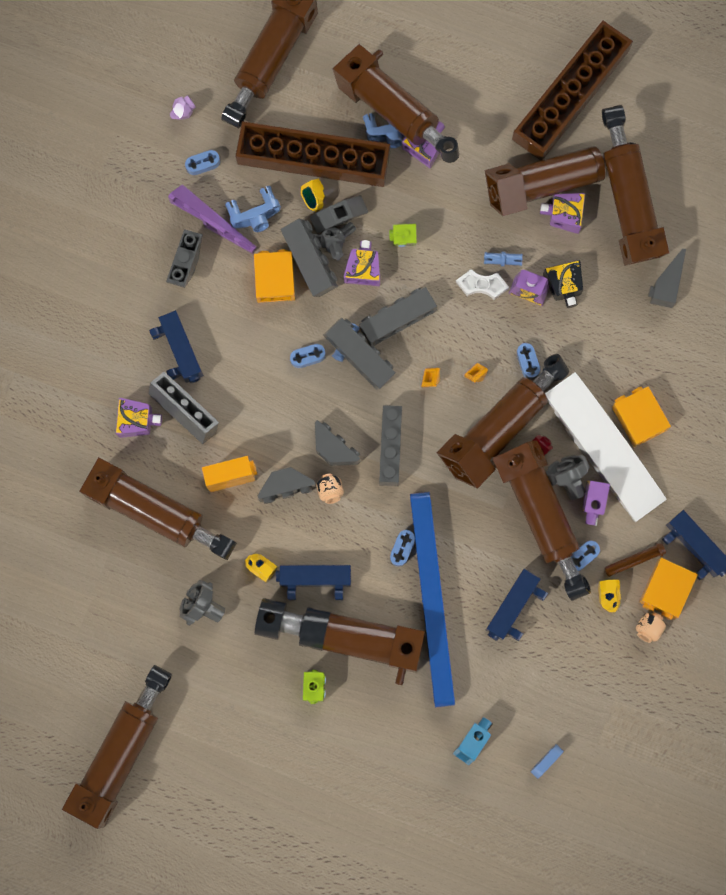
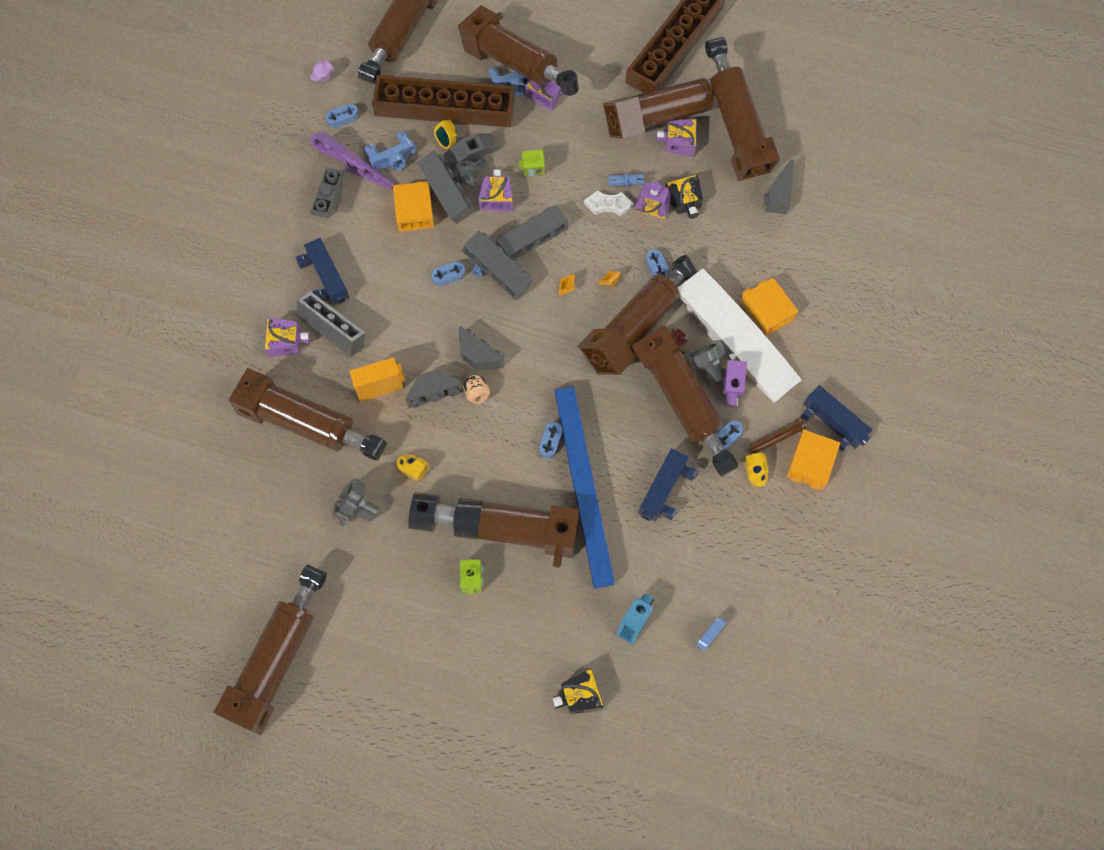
camera: 10 degrees left, 10 degrees down
dark blue brick [276,565,351,600] -> none
dark grey brick [379,405,402,486] -> none
light nougat head [636,612,666,643] -> none
none -> torso [552,669,604,715]

